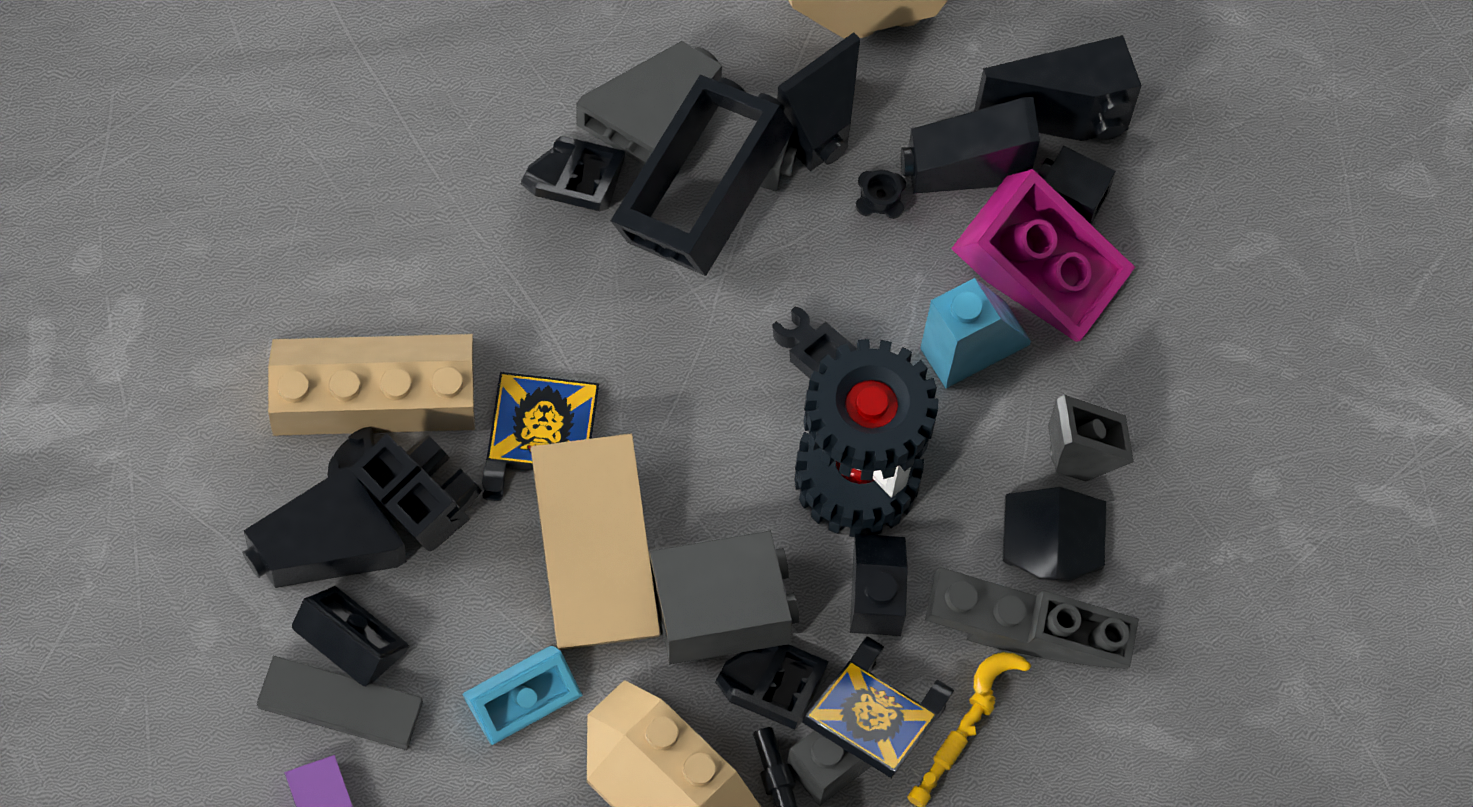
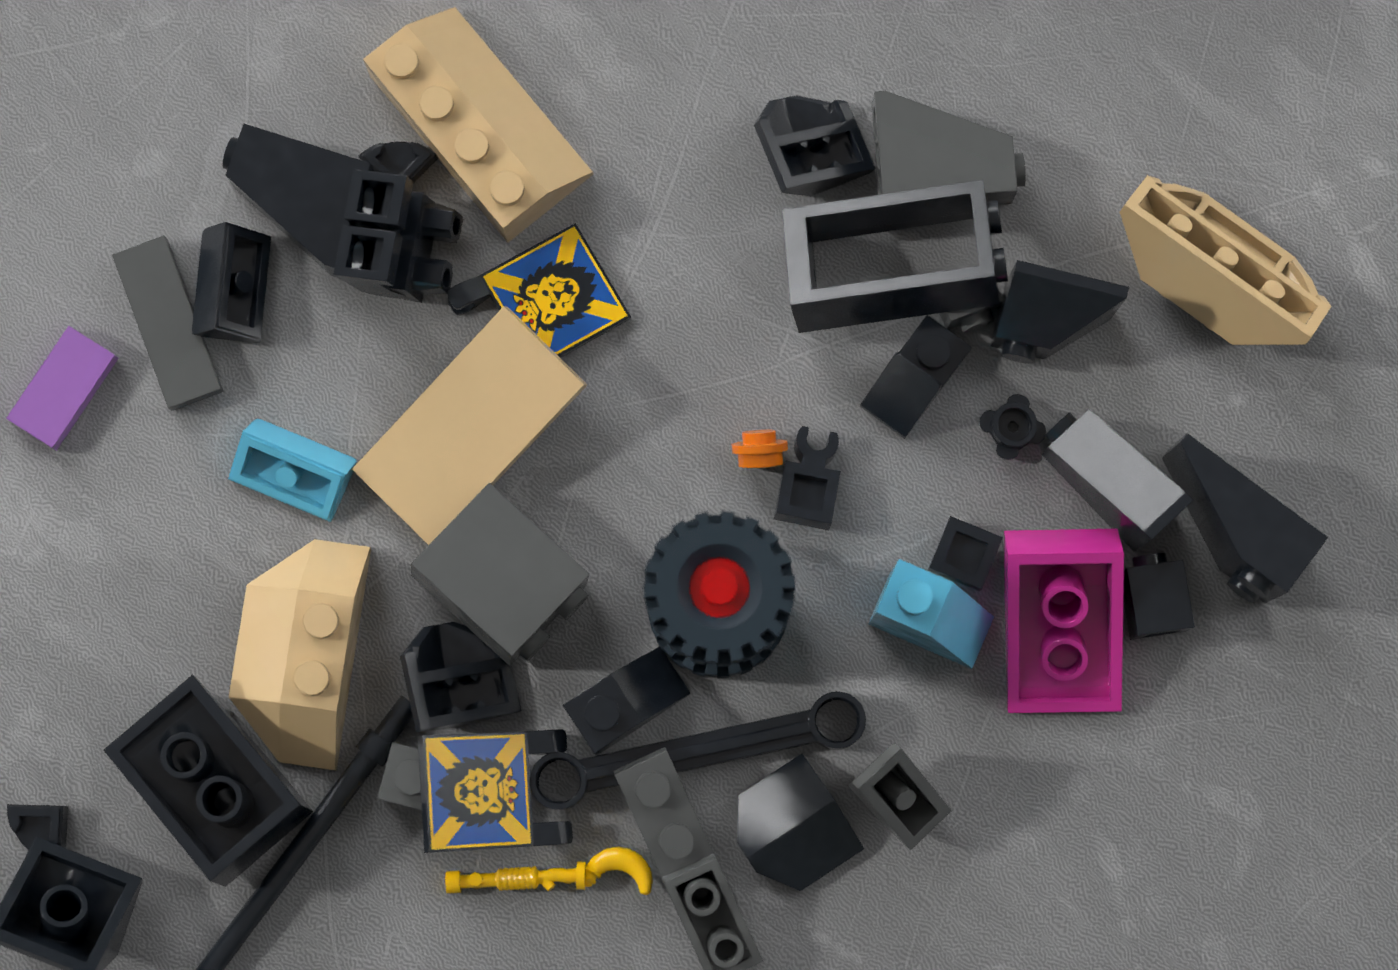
camera: 60 degrees right, 15 degrees up
none -> black piece [530,691,866,810]
none -> orange plate [732,430,788,468]
none -> black slope [860,315,972,439]
none -> black plate [928,516,1003,592]

